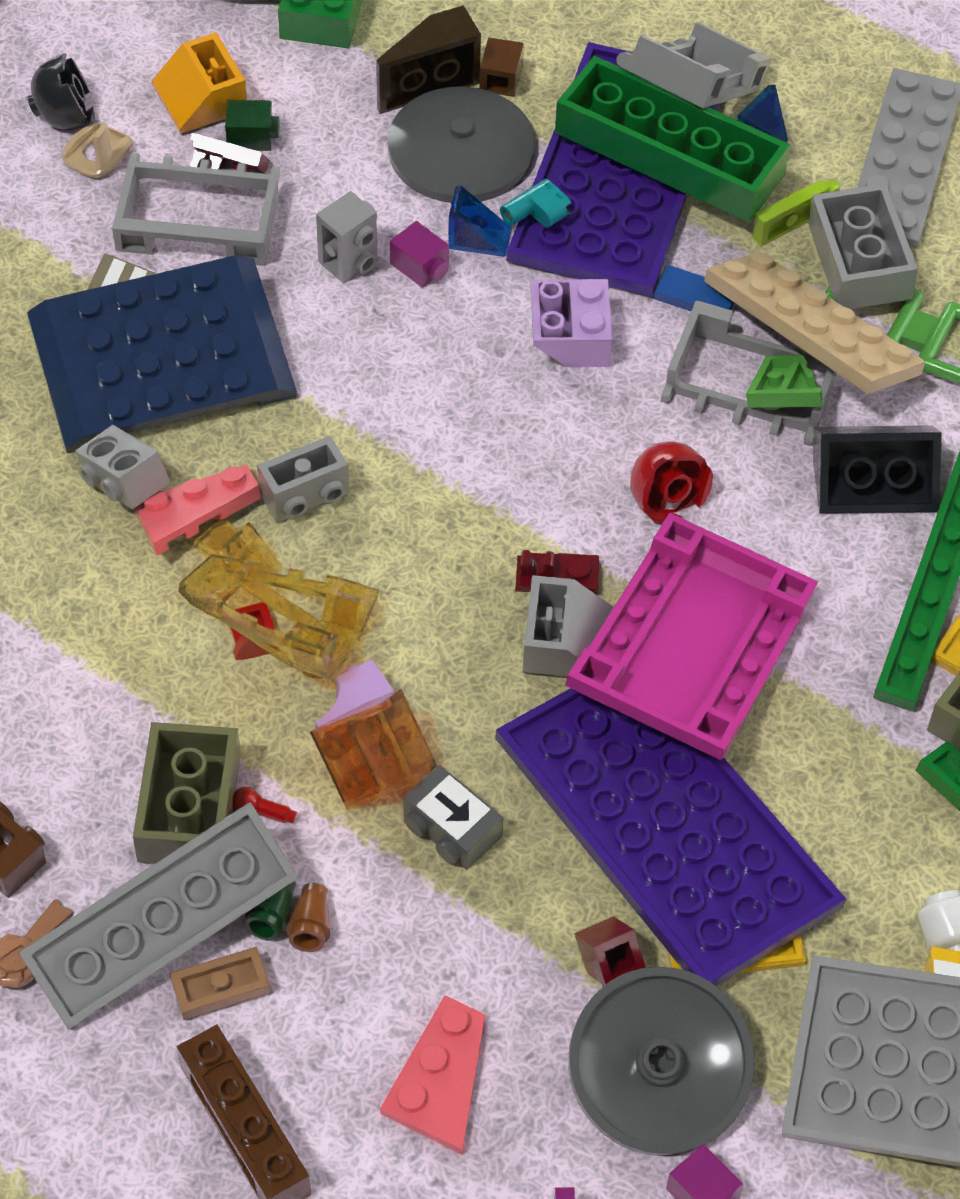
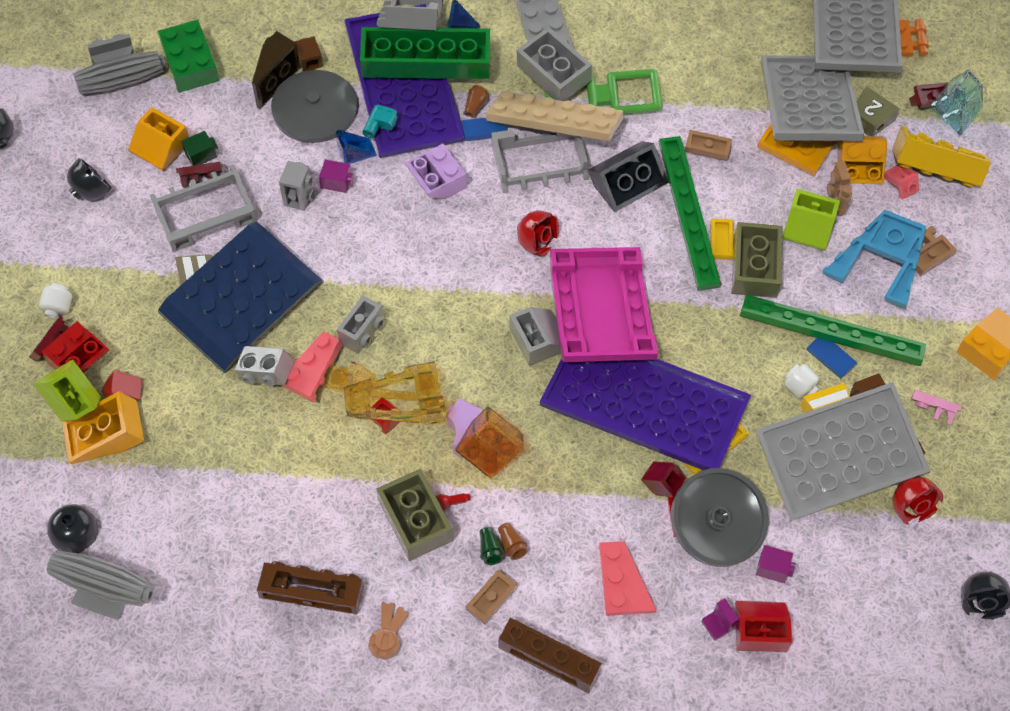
camera: 30 degrees left, 5 degrees up
light grey plate [18,802,299,1029] -> none
tan piece [62,123,133,178] -> none
dark grey brick [403,765,503,870] -> none
dark red plate [515,550,599,595] -> none
bright green wing [746,355,824,410] -> none
lime hinge [752,180,840,247] -> none
none -> dark orange cone [463,85,488,118]

